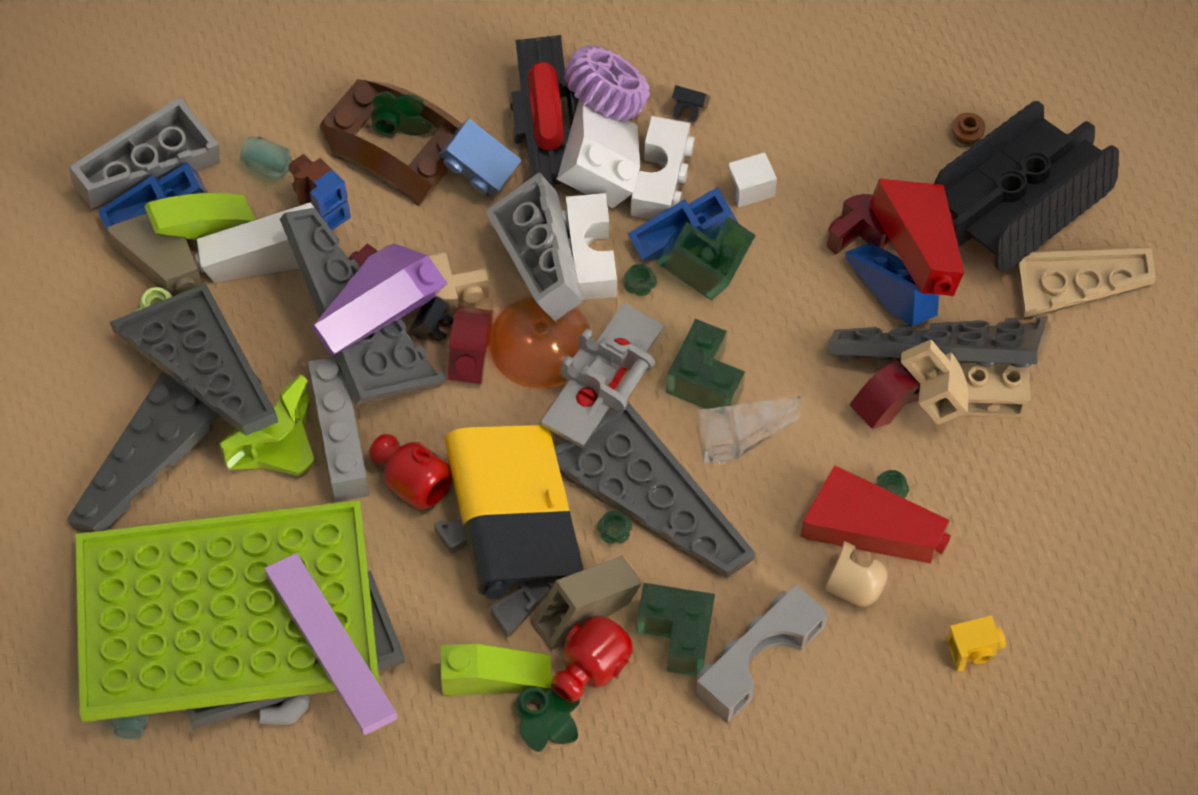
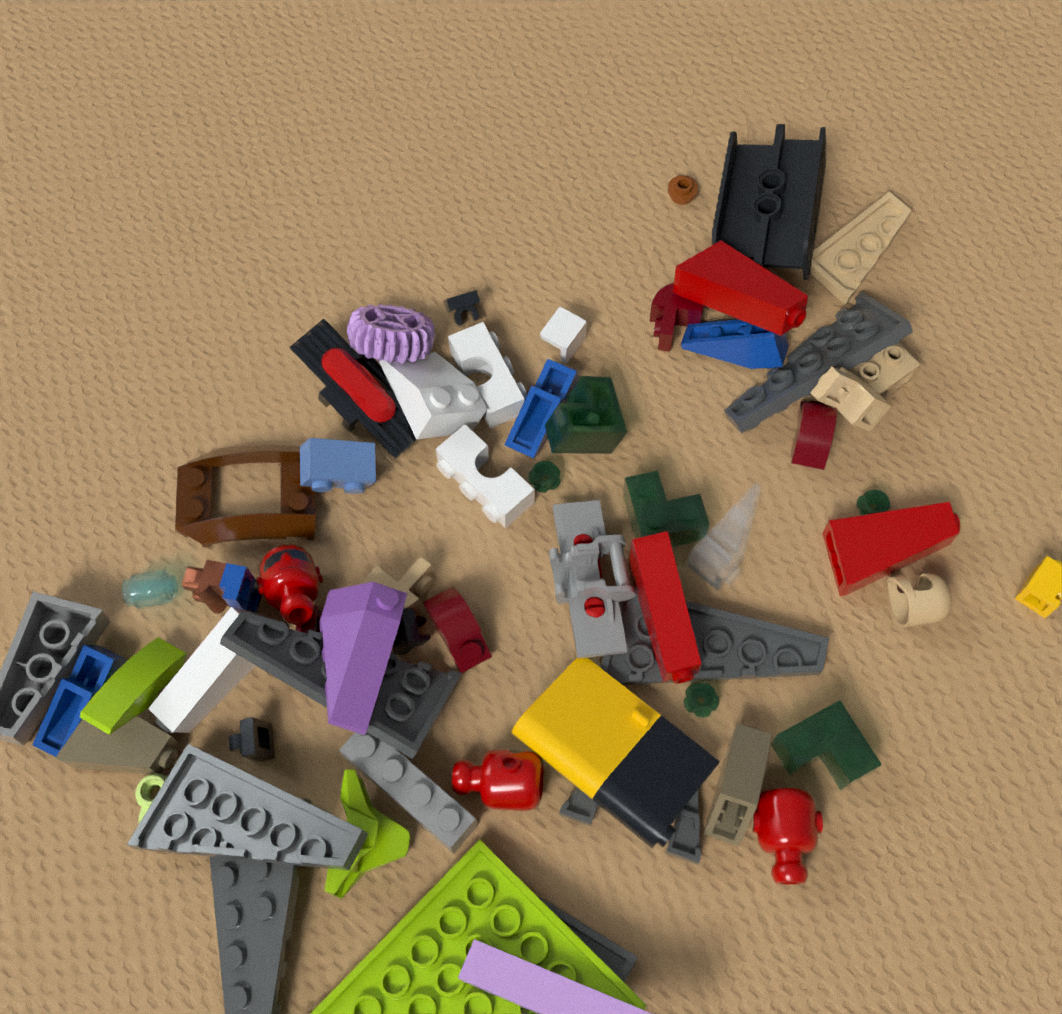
camera: 35 degrees left, 5 degrees up
dark green plate [371,91,432,136] -> none
lime slope [440,644,552,696] -> none
light grey wedge [485,172,583,321] -> none
clear orange dish [490,296,592,389] -> none
dark green plate [515,687,580,752] -> none
light grey arch [696,585,828,723] -> none
none -> black tile [229,717,275,762]
none -> red piece [256,544,323,625]
none -> red slope [628,531,701,684]

